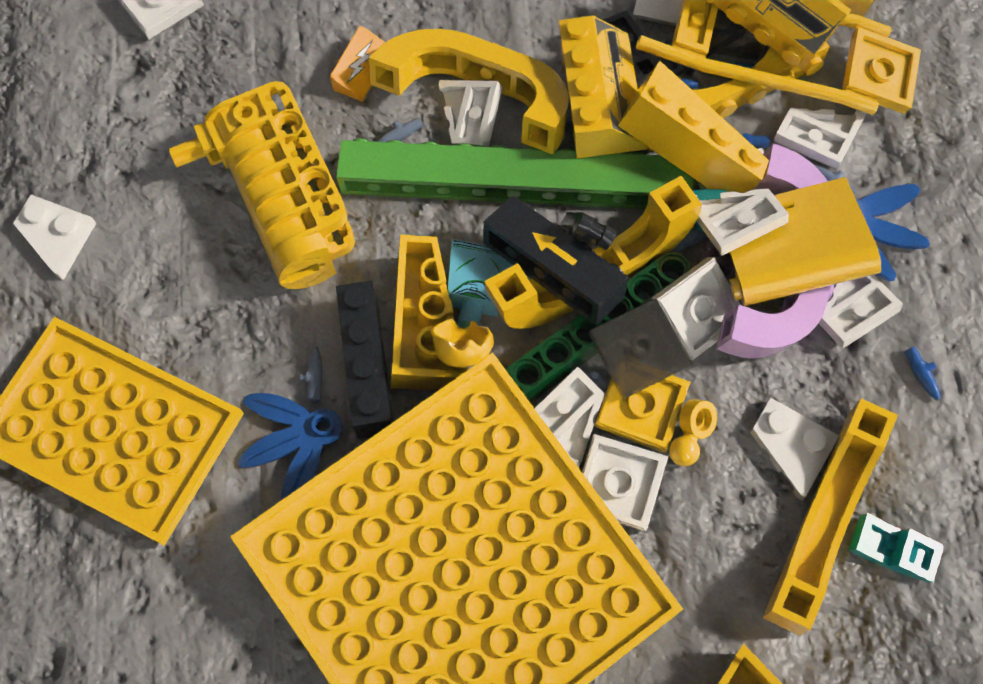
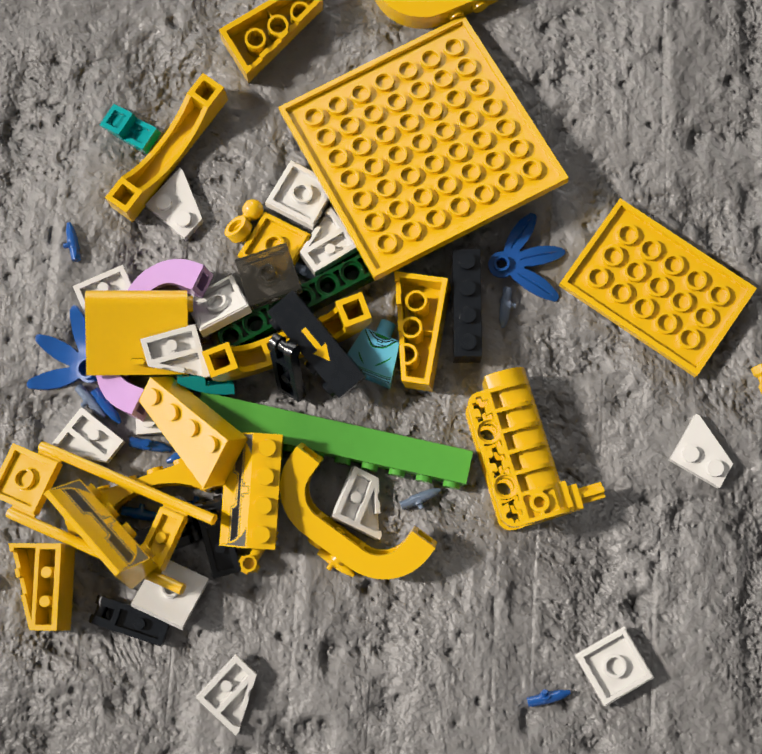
camera: 170 degrees left, 10 degrees up
light orange slope [330,26,385,102] -> none
yellow hair [431,319,494,368] -> none

